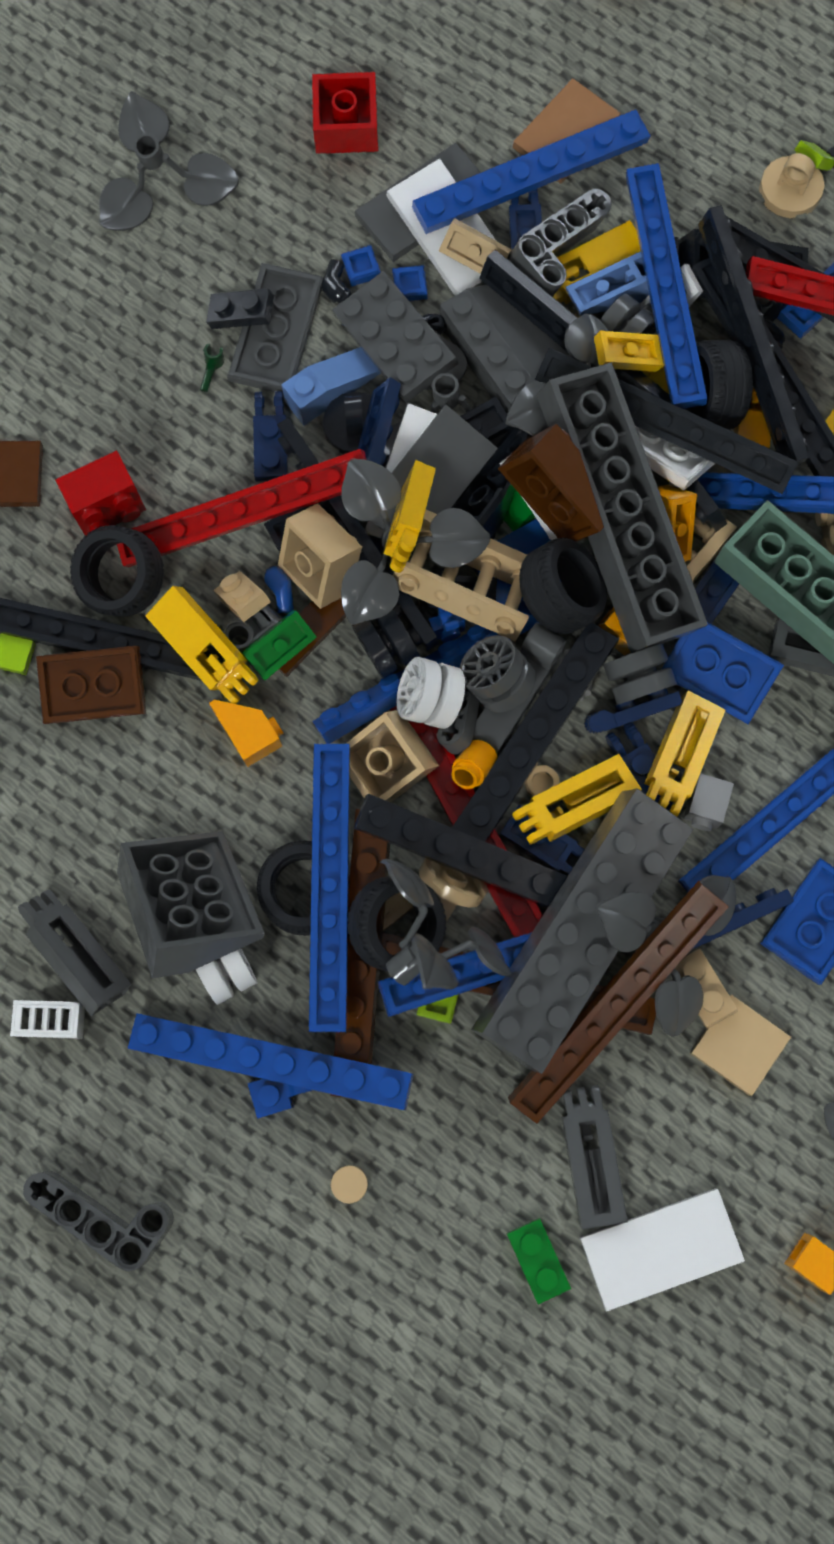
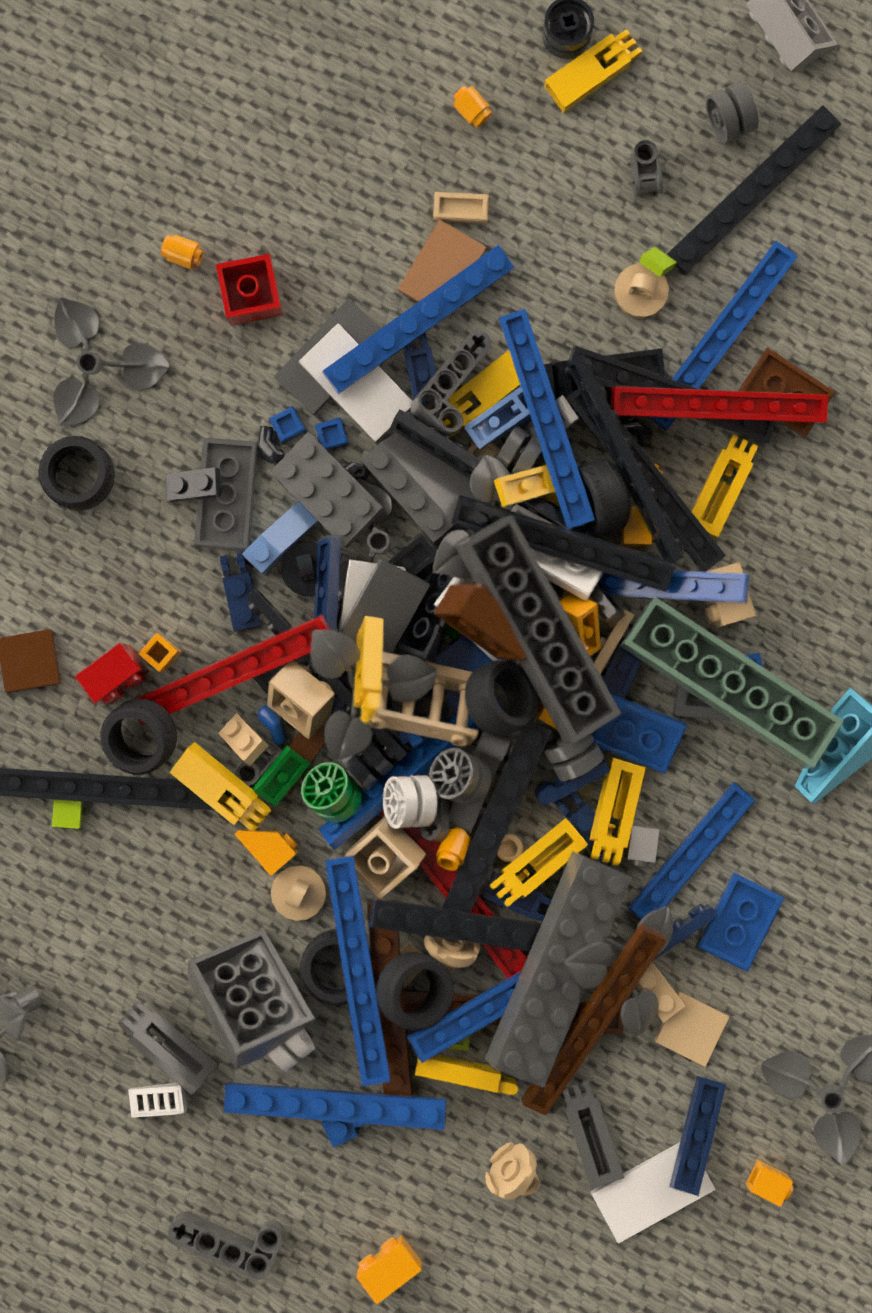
camera: 10 degrees left, 10 degrees up
reddish brown tile [36,646,147,724] -> none
dark green hand [200,344,224,392] -> none
tan tile [331,1165,368,1203] -> none
dark grey plant [380,859,512,990] -> none
tan plate [439,218,512,274] -> none
green plate [506,1218,571,1305] -> none
none -> black tyre [38,436,115,511]
none -> light orange brick [138,633,183,673]
none -> light orange brick [161,235,204,270]
none -> tan tile [271,865,326,921]
none -> green wheel [301,762,362,823]
none -> light orange brick [356,1235,422,1305]
none -> yellow hinge [415,1054,518,1095]
none -> tan tile [433,192,489,224]
none -> tan tile [485,1142,540,1200]
none -> dark grey piece [630,139,663,197]
none -> dark blue plate [669,1076,726,1196]

